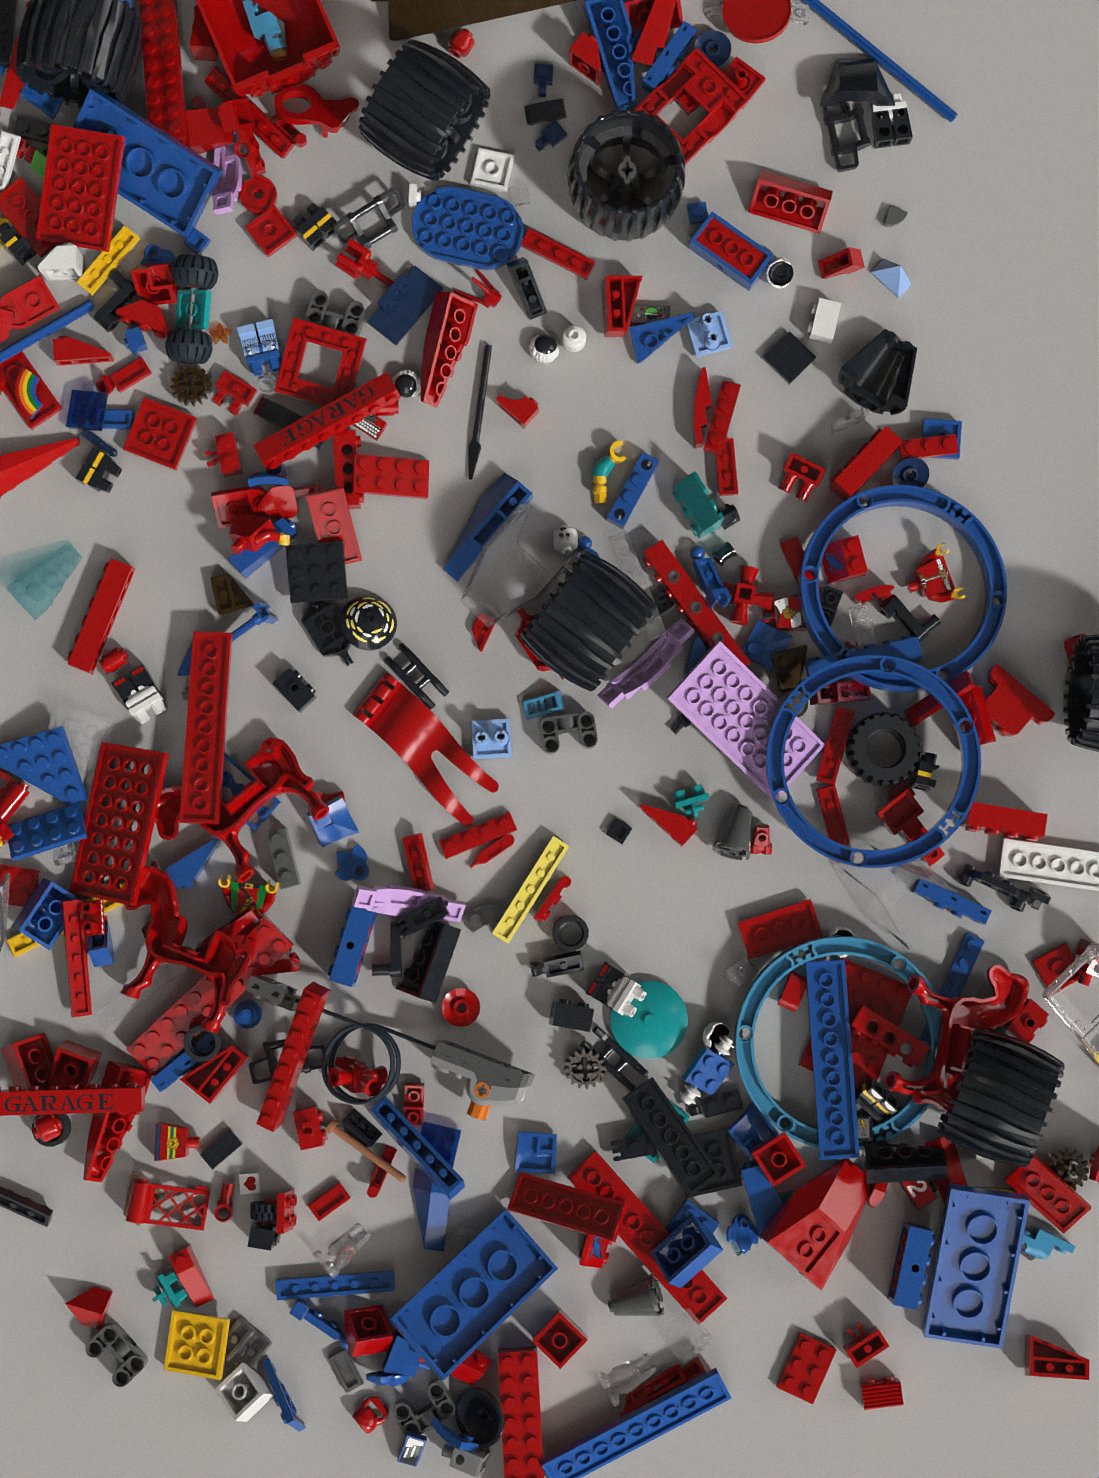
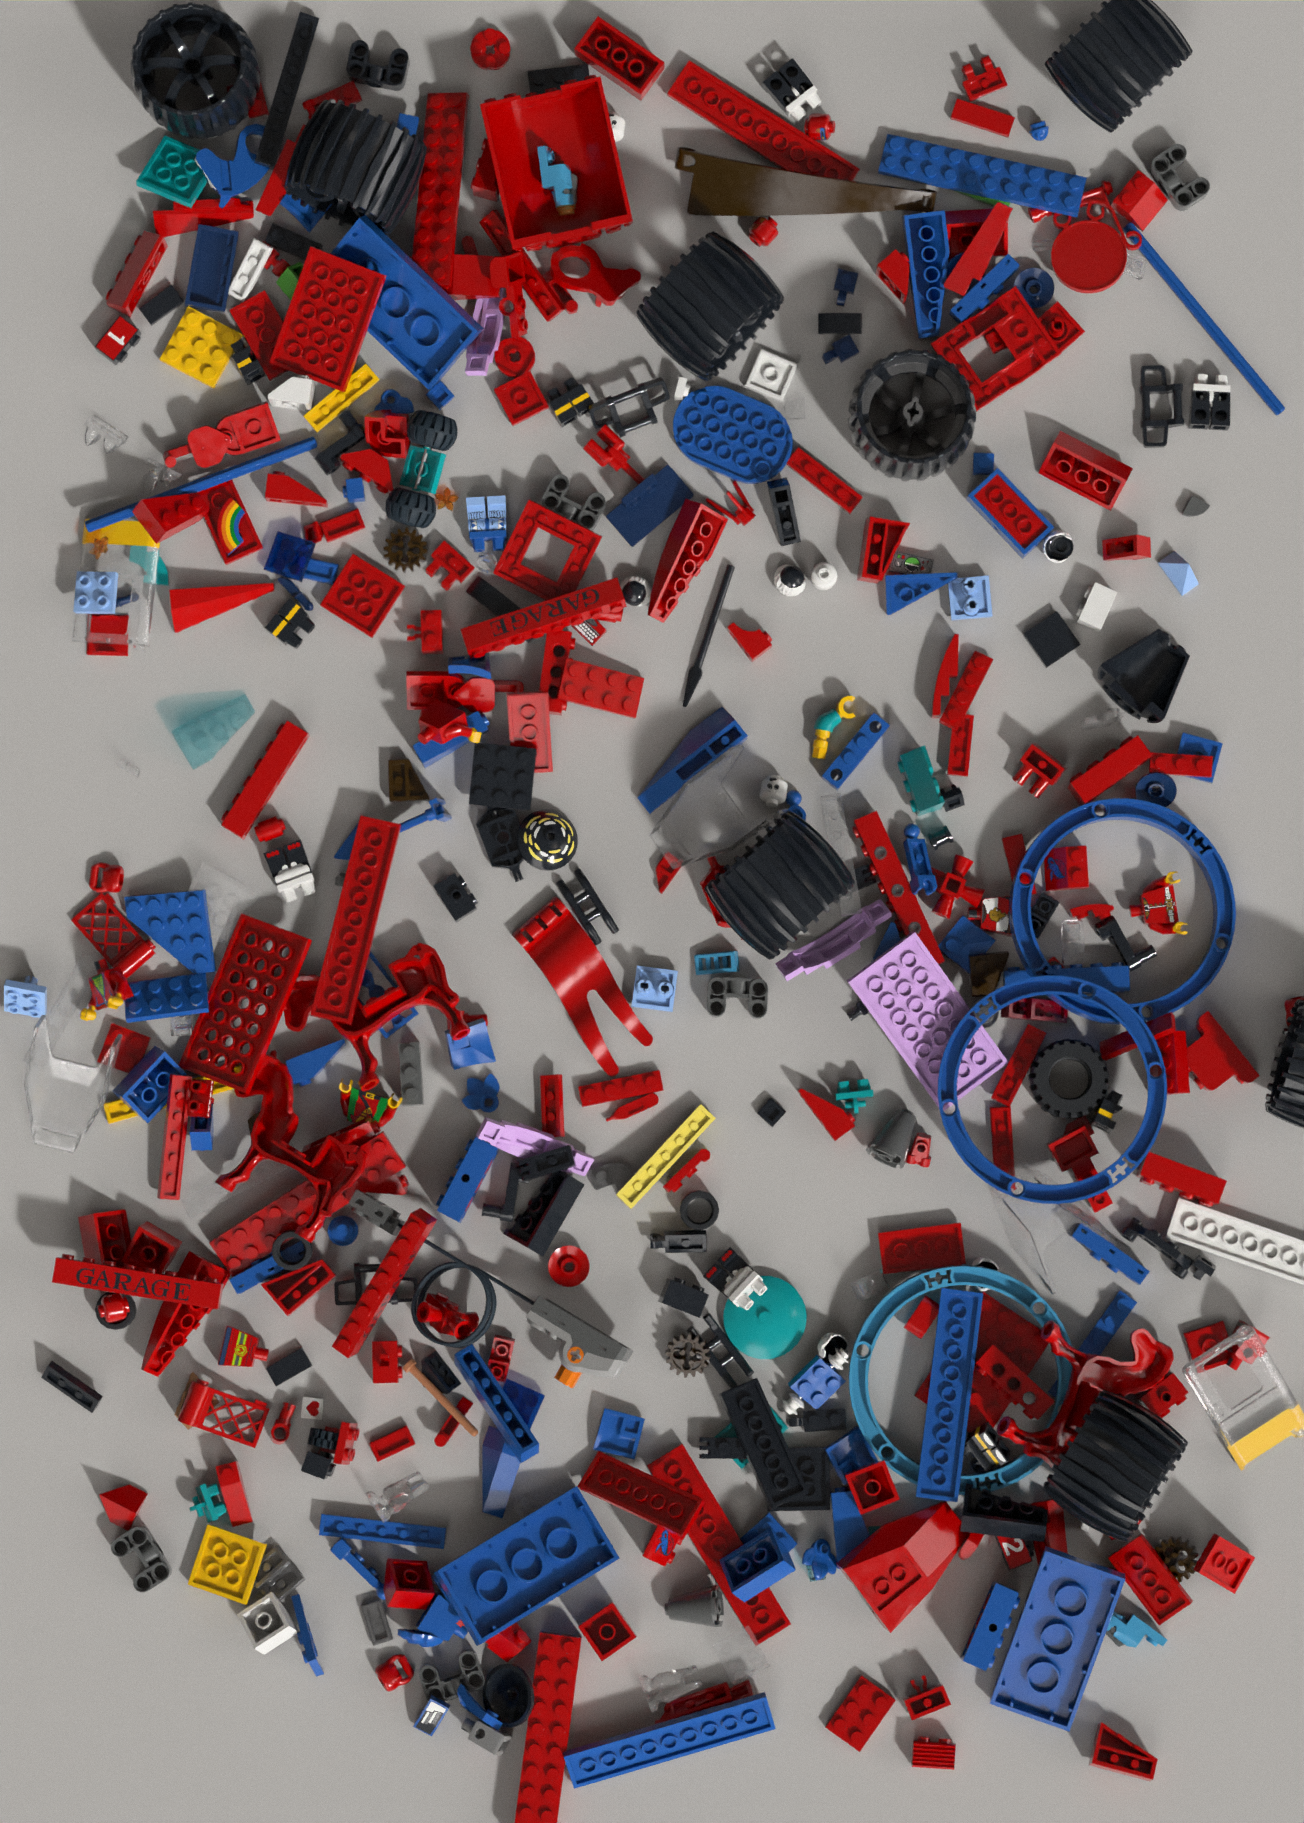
camera: 15 degrees right, 0 degrees up
black wedge [820,59,895,107] -> none
sticker [857,1116,873,1141] -> none

